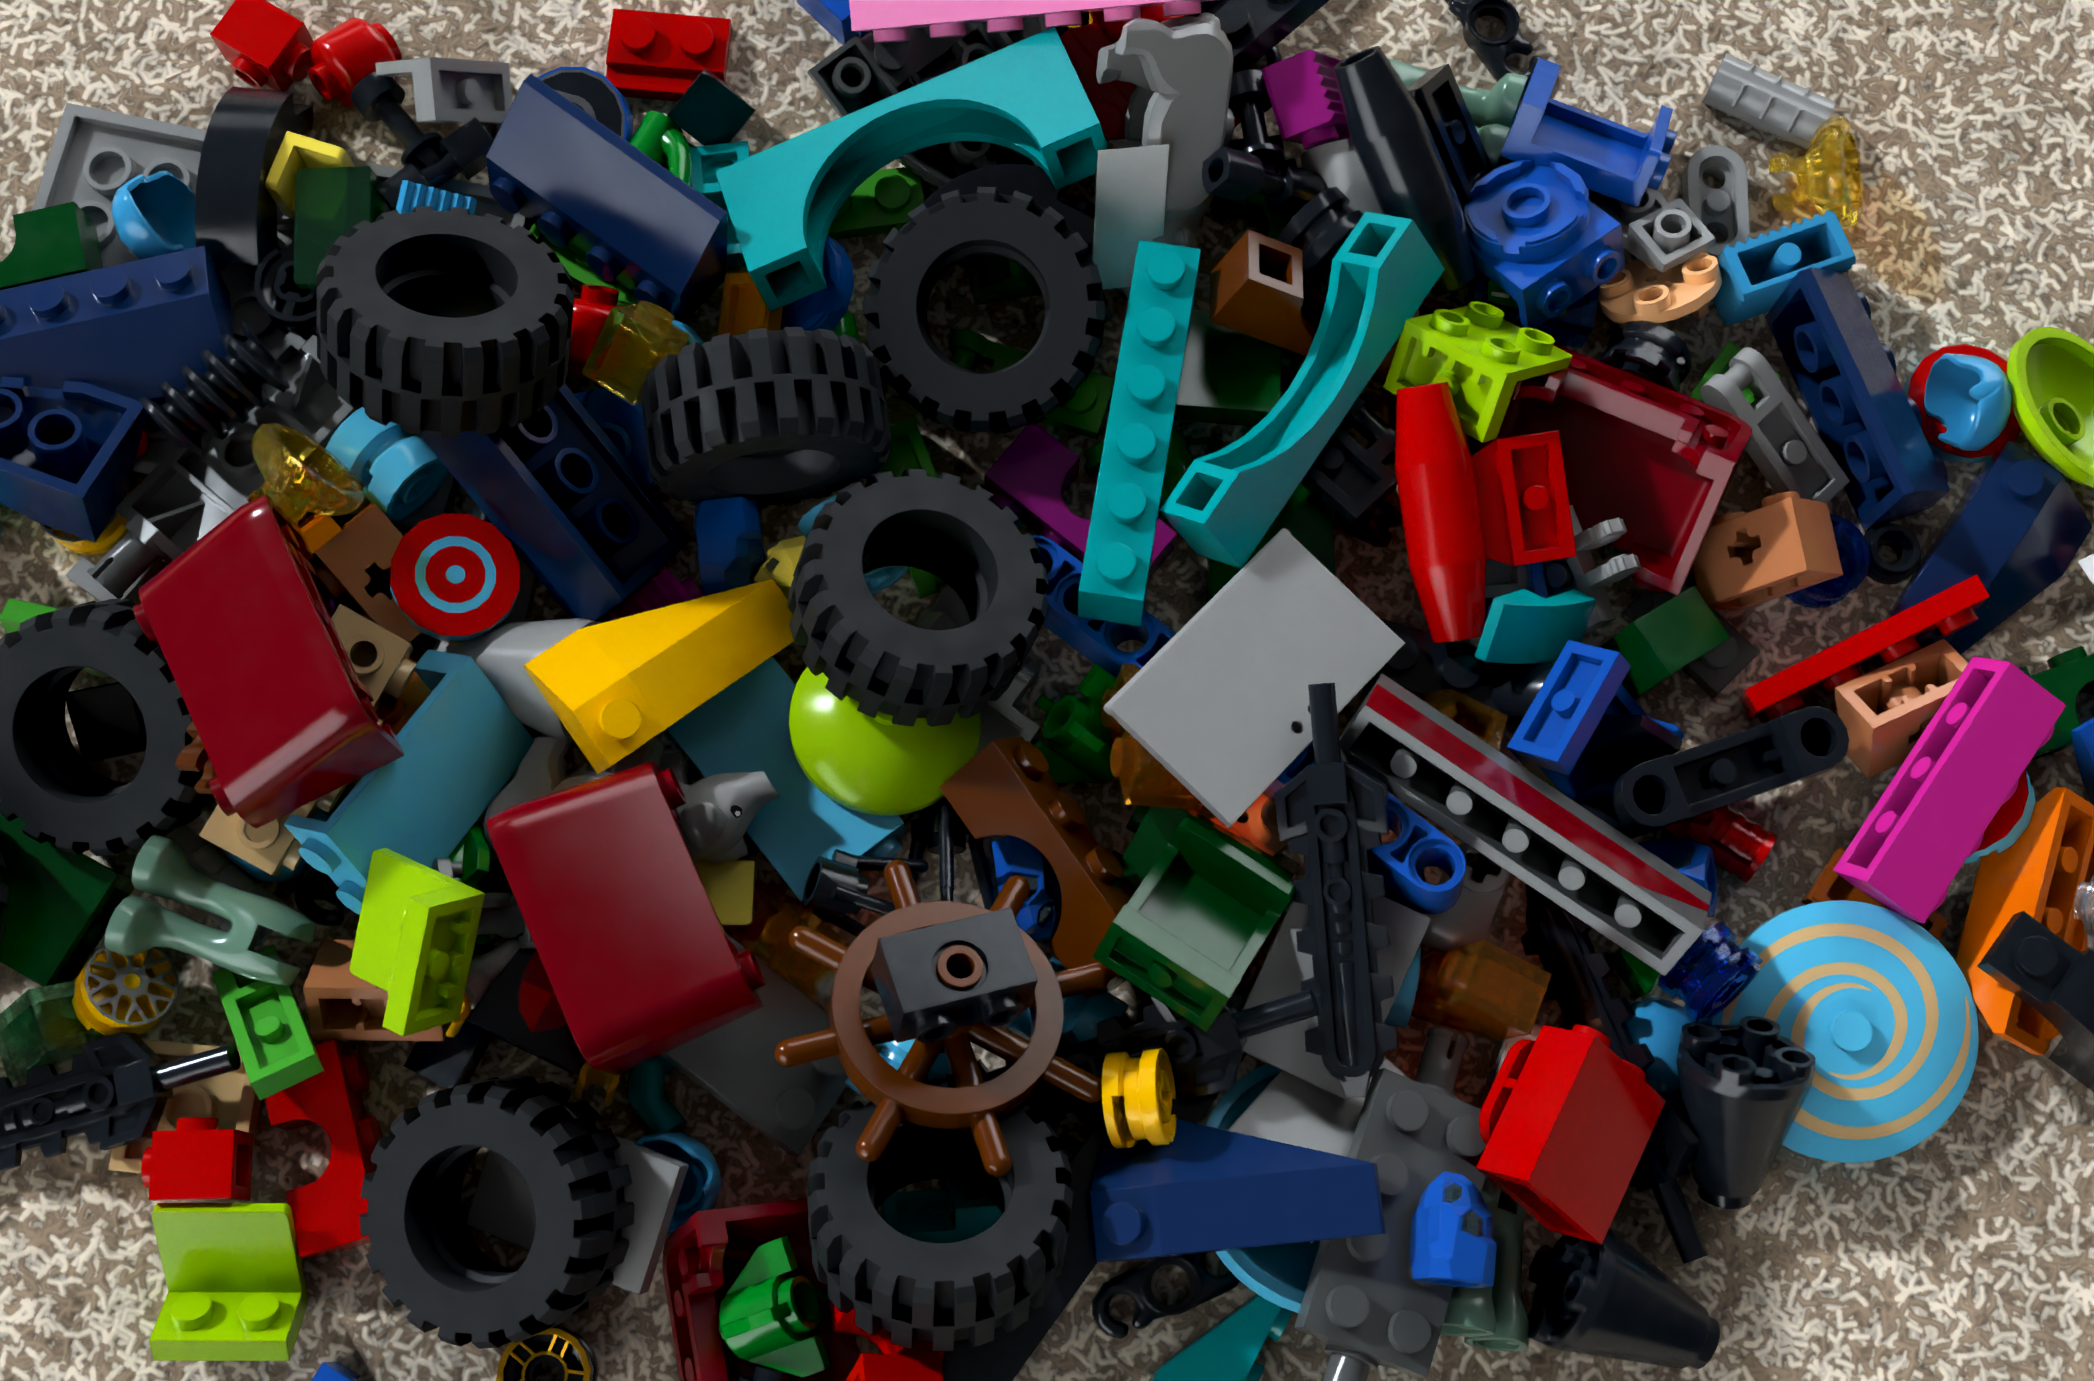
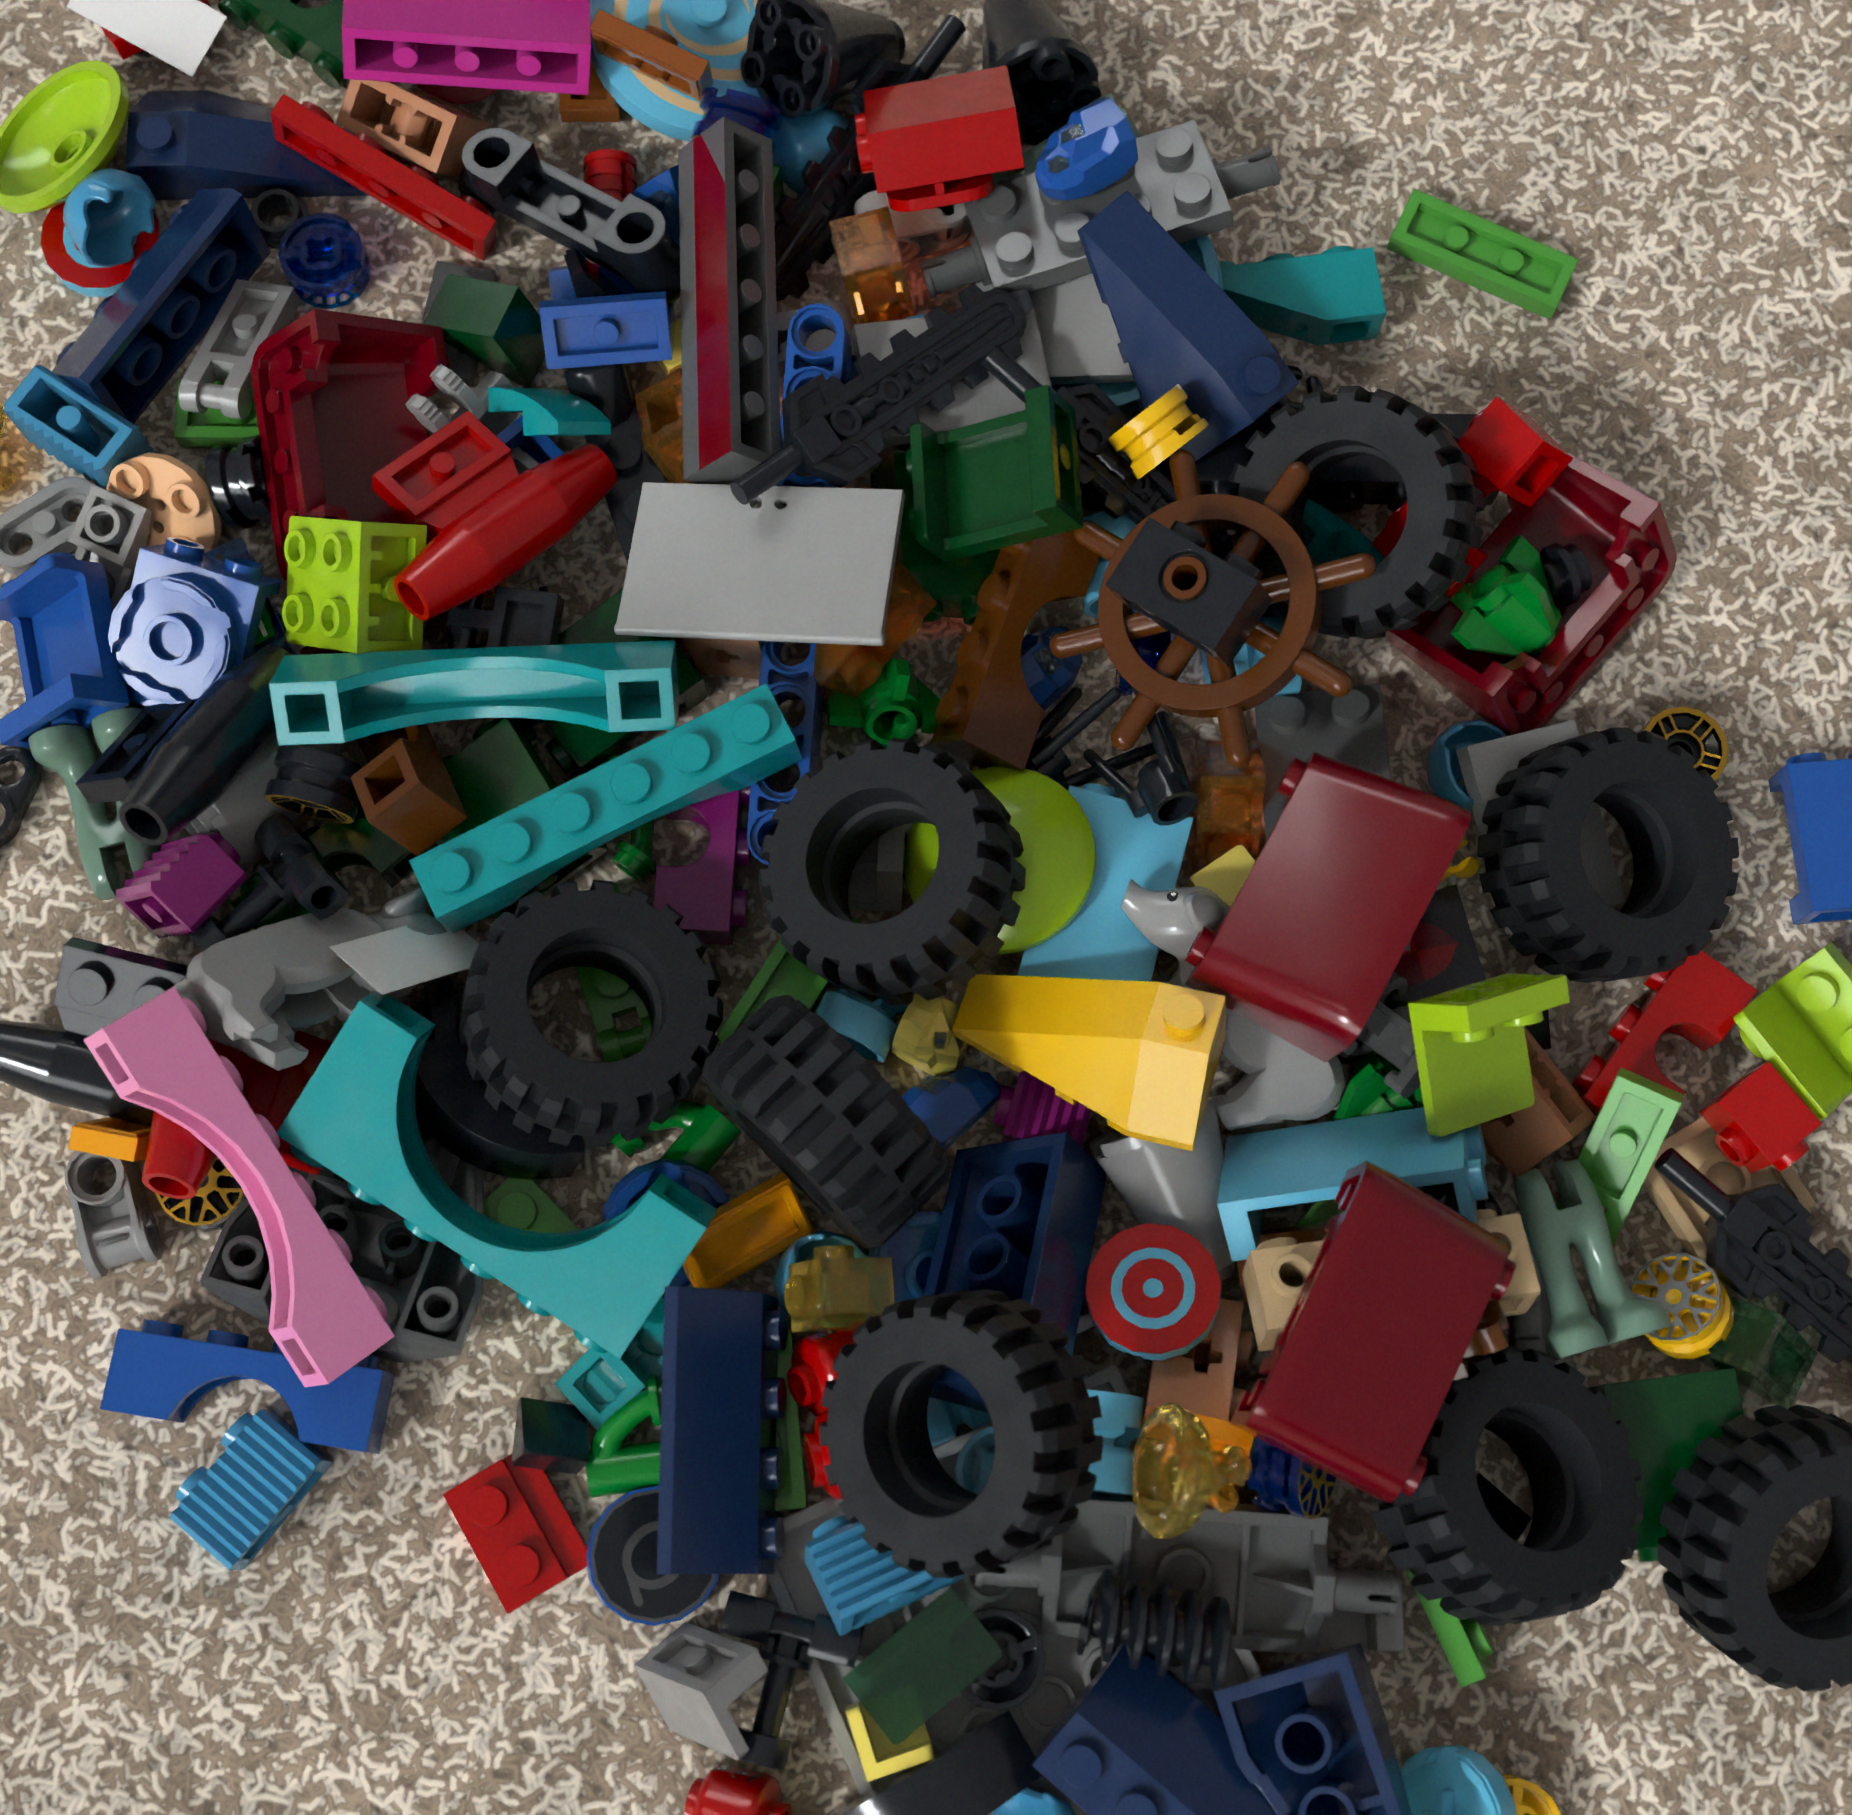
camera: 125 degrees left, 0 degrees up
nougat brick [1692,491,1843,611] -> none
none -> dark orange plate [590,9,713,101]

